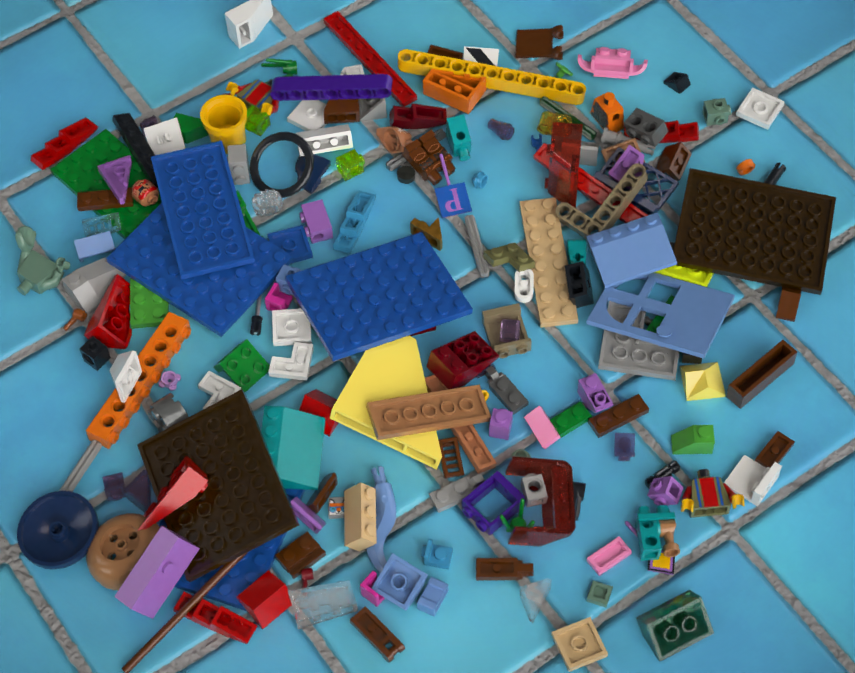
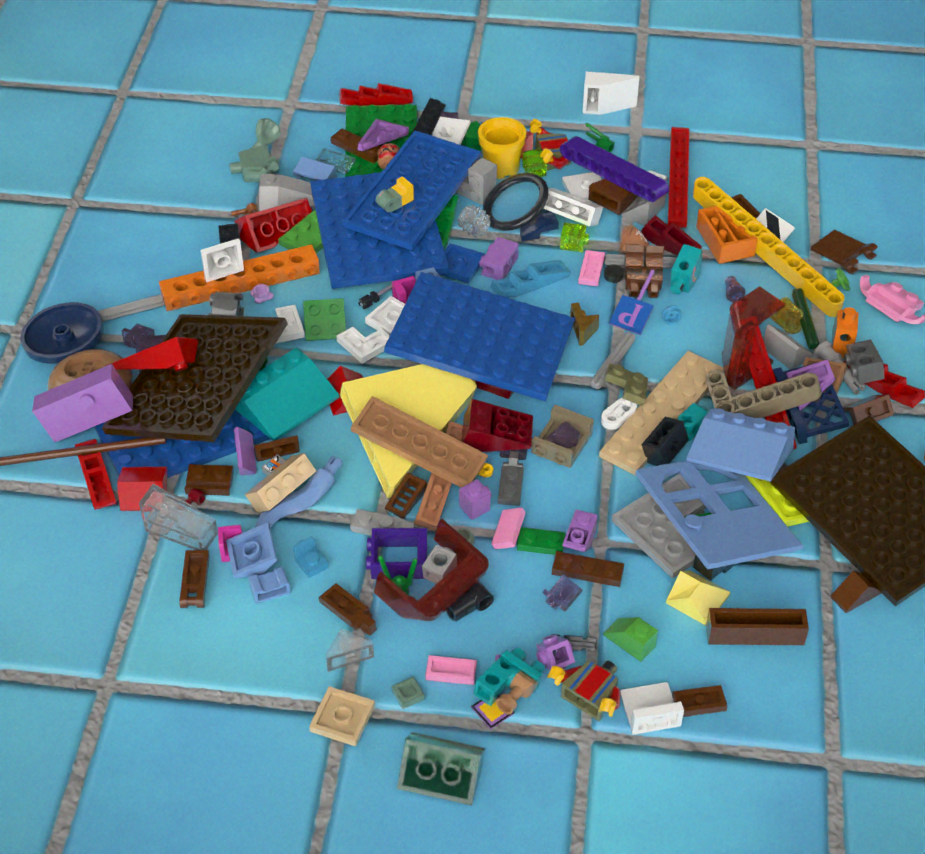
camera: 40 degrees right, 10 degrees down
none -> leg [376,177,414,212]
none -> bright pink plate [579,250,605,287]

